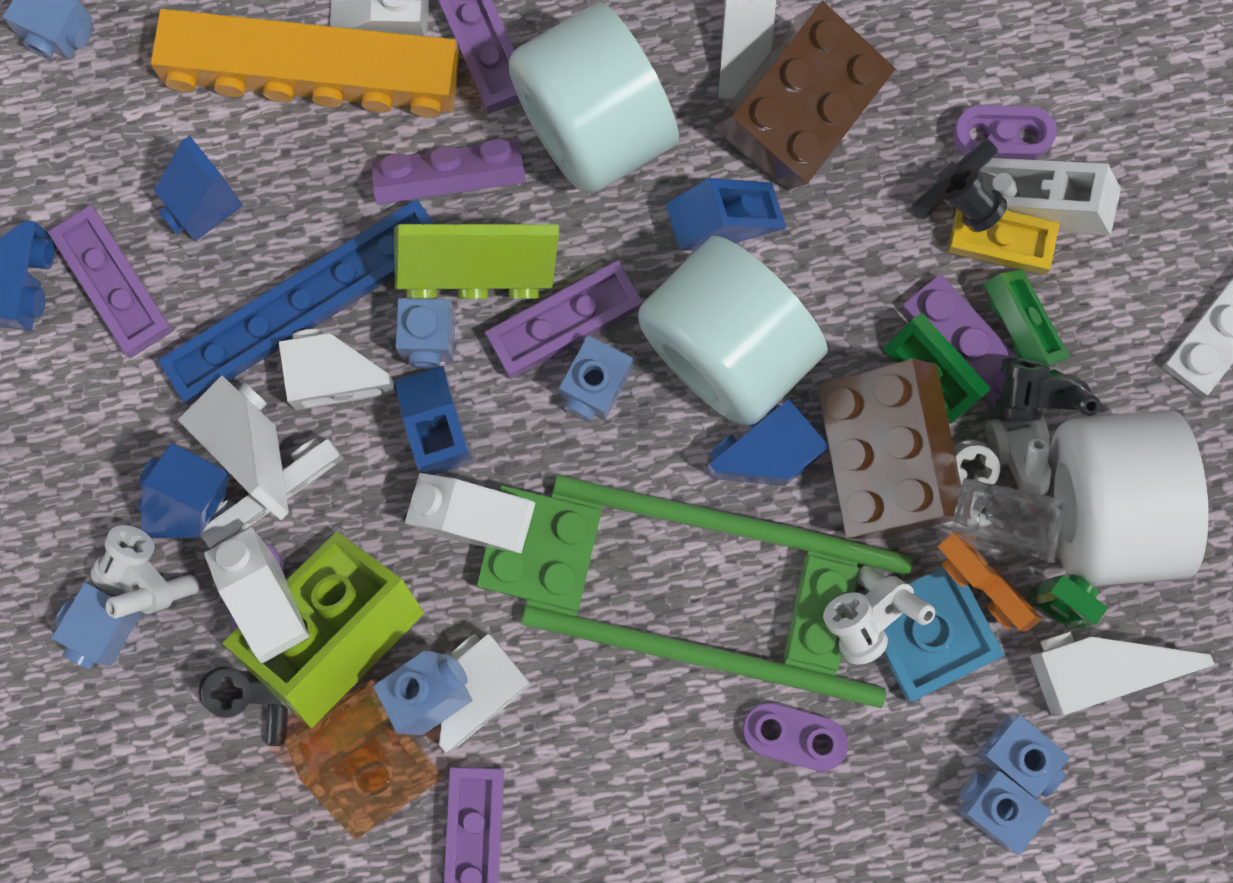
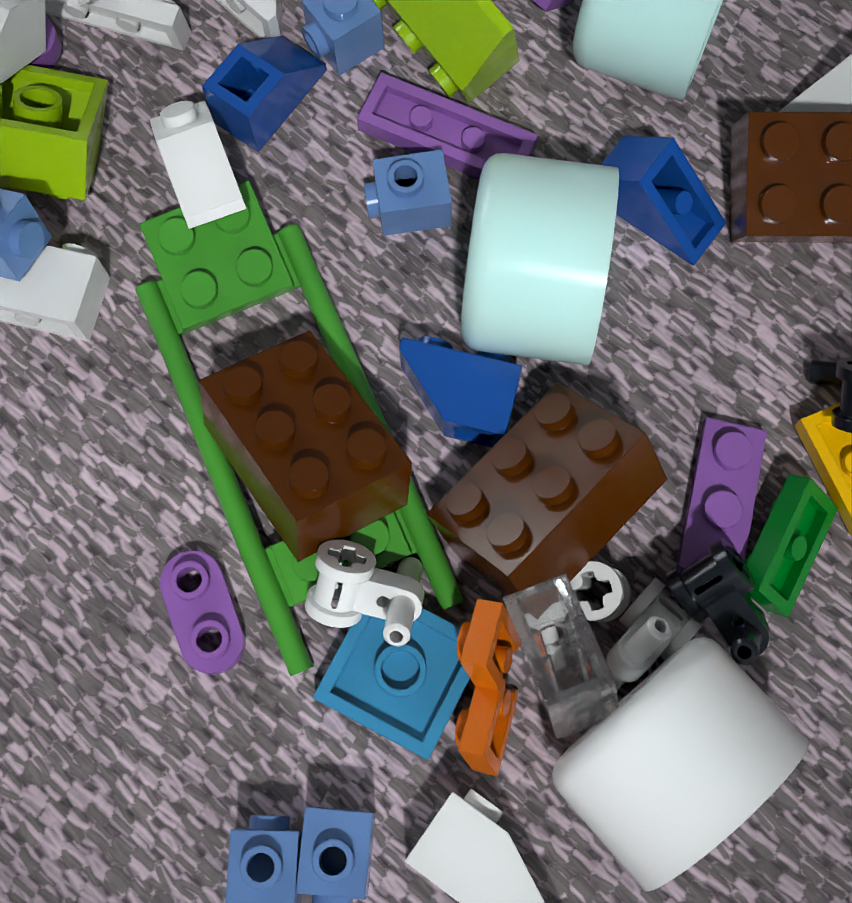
camera: 55 degrees right, 5 degrees down
green plate [883,313,991,424] -> none
green plate [1027,574,1109,630] -> none
none -> reddish brown brick [199,330,412,562]

